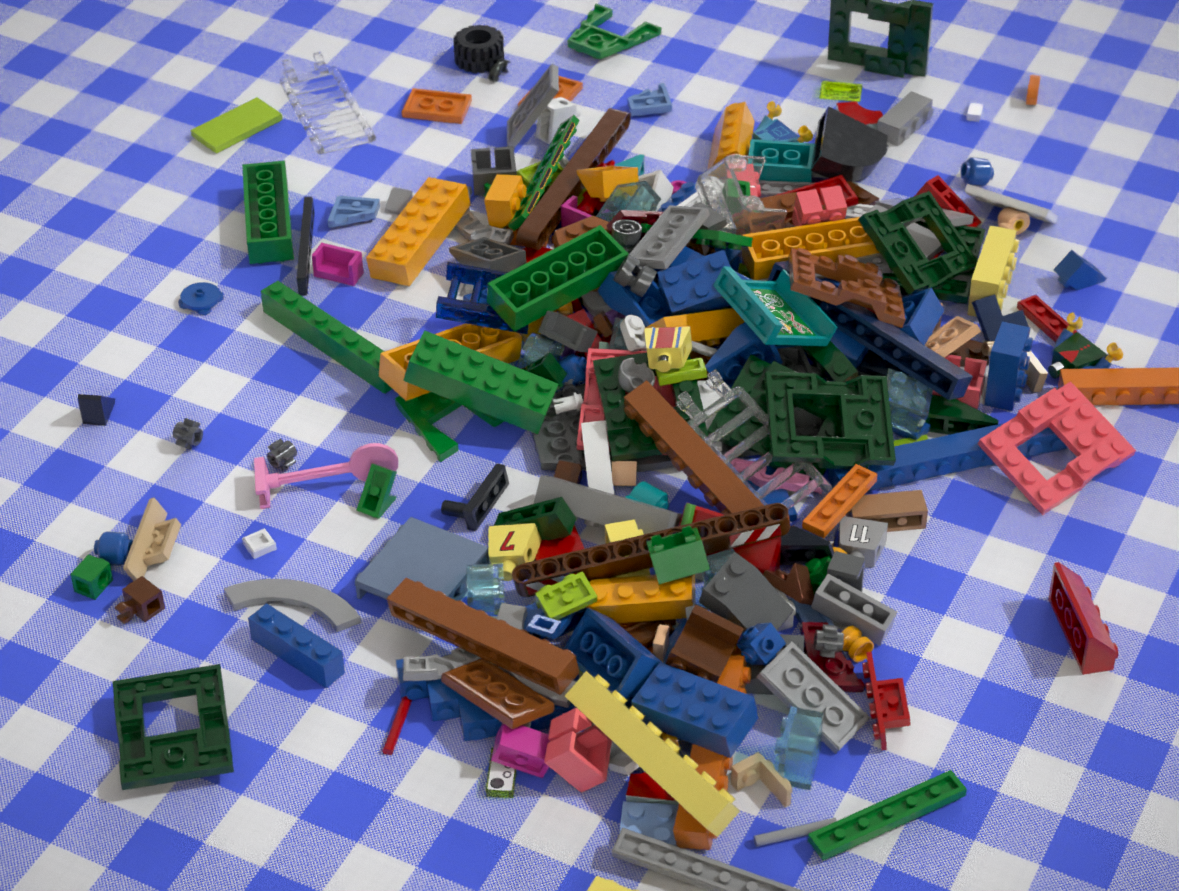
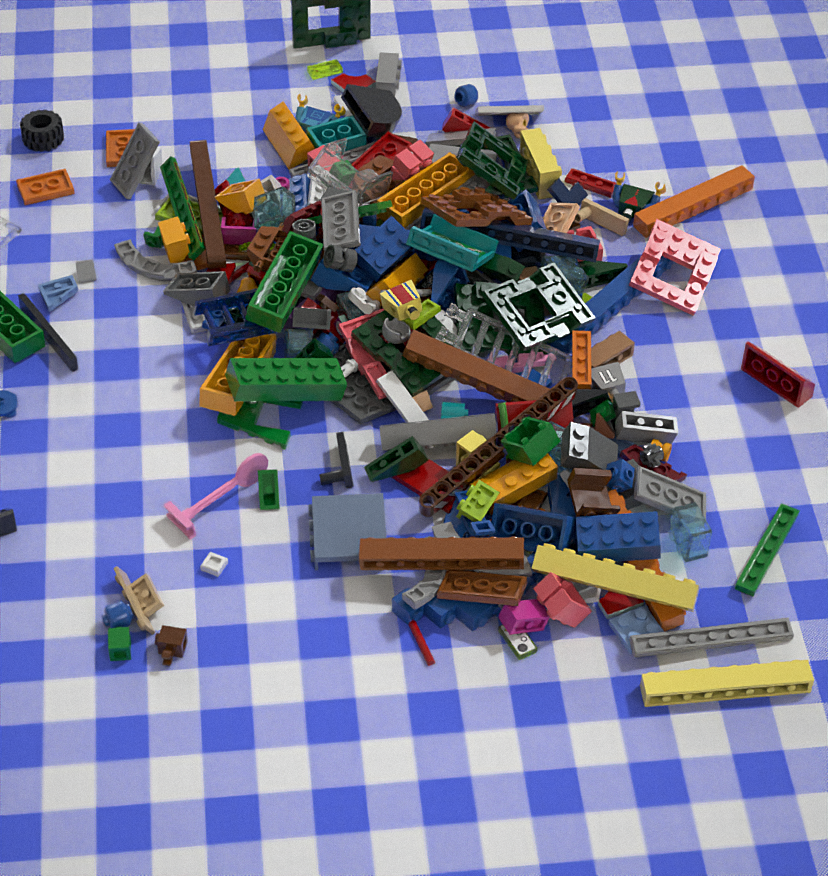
camera: 35 degrees left, 5 degrees up
dark green piece [112,664,234,791] -> none
dark grey gear [173,418,203,450] -> none
light grey tile [224,579,361,632] -> none
blue brick [248,603,345,688] -> none
green brick [261,281,392,394] -> none
dark grey gear [267,438,297,470] -> none
dark pink panel [312,242,364,286] -> none
light orange brick [366,177,471,286] -> none
clear light blue brick [466,563,505,616] -> none
dark grey piece [471,146,517,196] -> none
pearl dark grey arm [488,58,511,82] -> none
light yellow torso [488,523,542,581] -> none
reddish brown slope [554,460,582,484] -> none
green wing [567,4,662,59] -> none
medium blue wing [628,83,672,116] -> none
light nougat tile [653,624,669,662] -> none
tan bracket [731,752,792,807] -> none
light grey bar [753,818,837,847] -> none
red bracket [862,652,911,751] -> none
white piece [967,103,983,122] -> none
blue brick [984,322,1033,411] -> none
orange beam [1026,75,1041,105] -> none
blue slope [1053,249,1107,291] -> none

